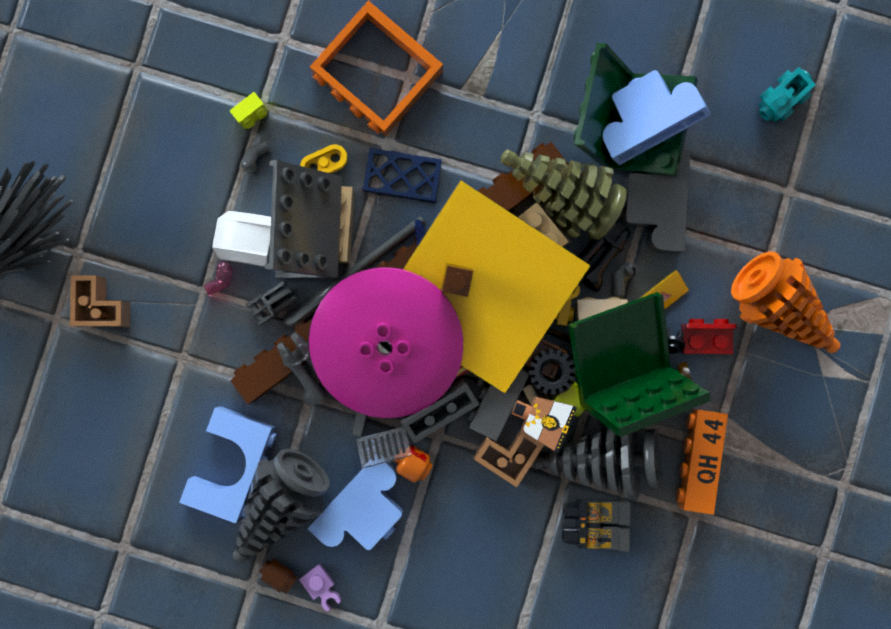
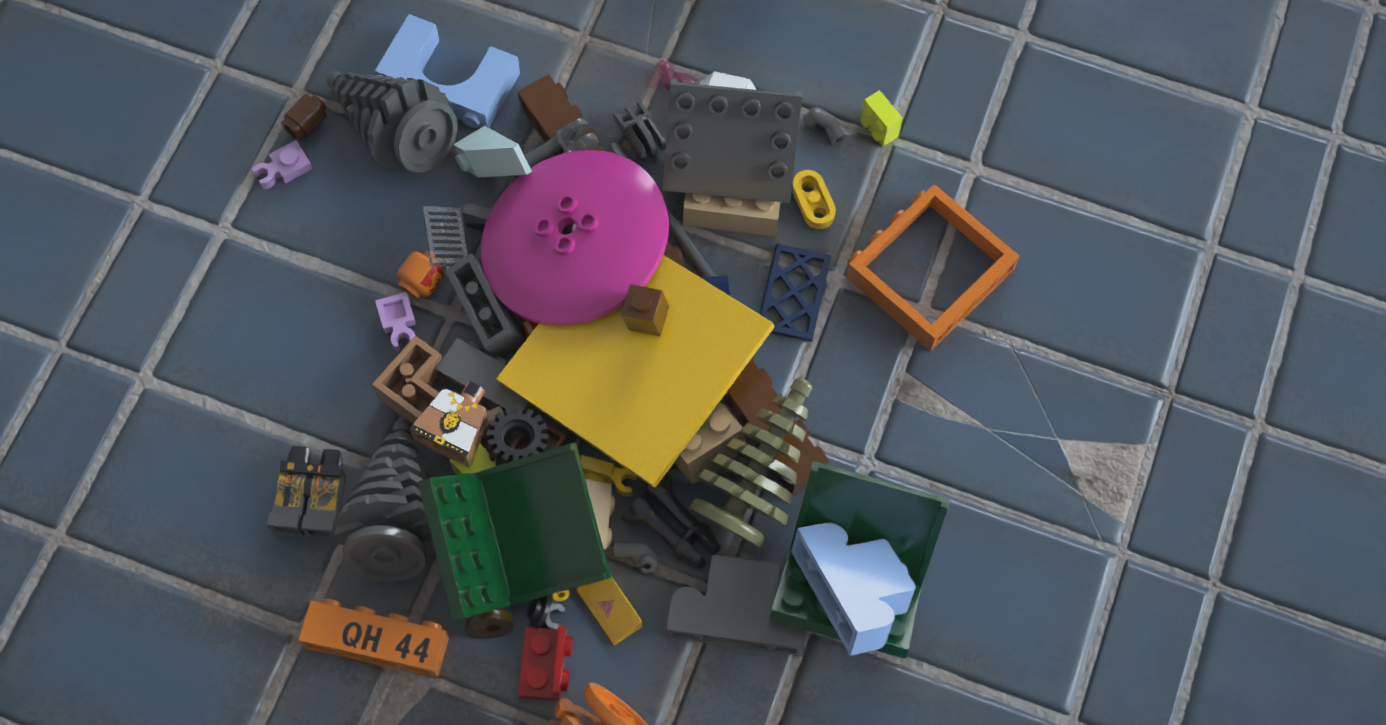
camera: 90 degrees right, 20 degrees down
light blue brick [307,454,403,550] -> none
none -> lavender plate [375,292,416,352]
none -> light aqua slope [454,126,532,177]

